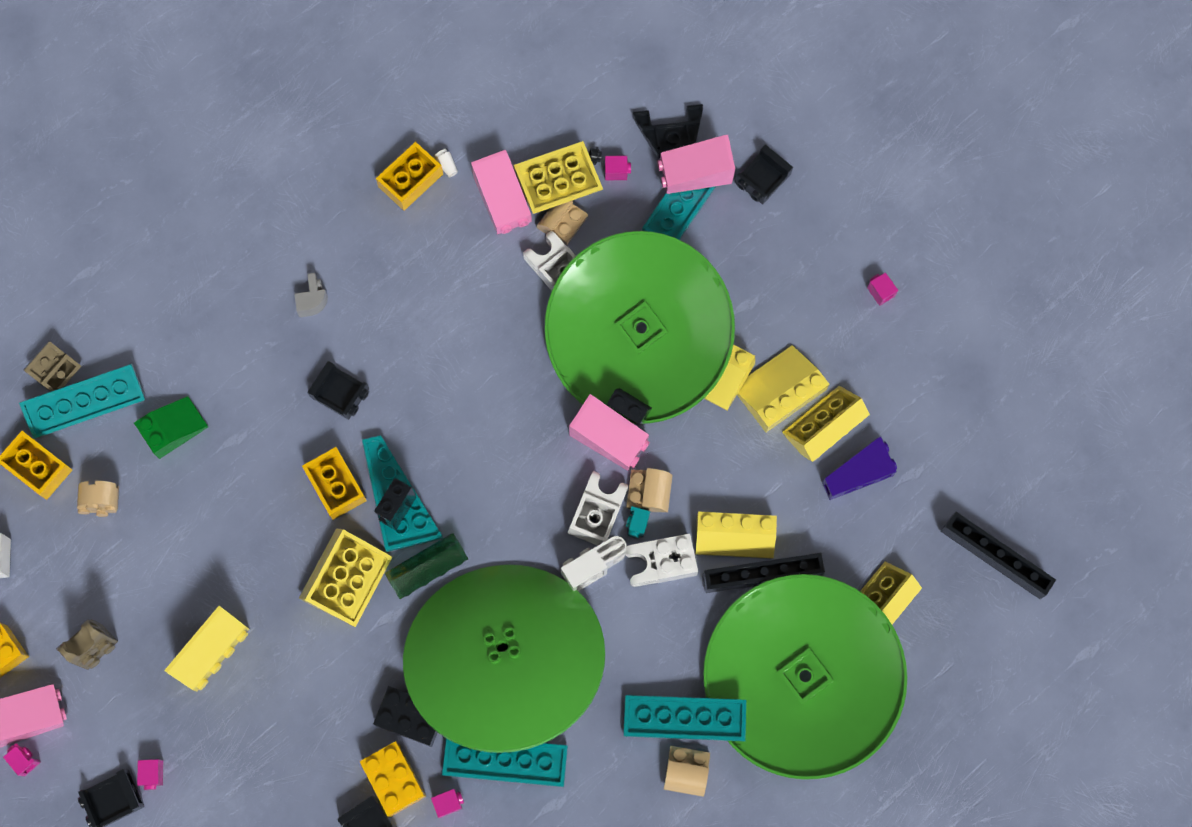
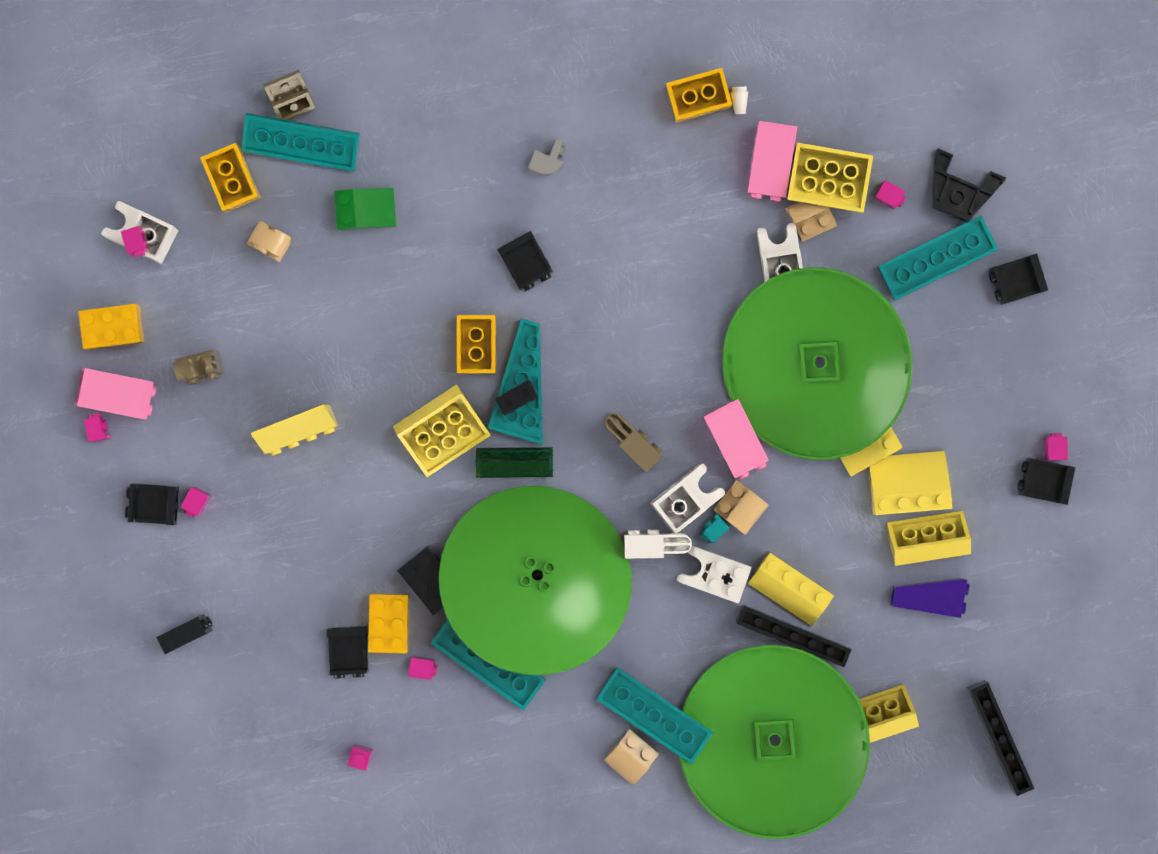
camera: 30 degrees right, 15 degrees up
black plate [589,147,602,165] -> none
black brick [607,388,652,424] -> none
bright pink slope [657,135,735,194] -> none
none -> dark tan brick [605,413,662,473]
none -> black panel [1017,458,1076,505]

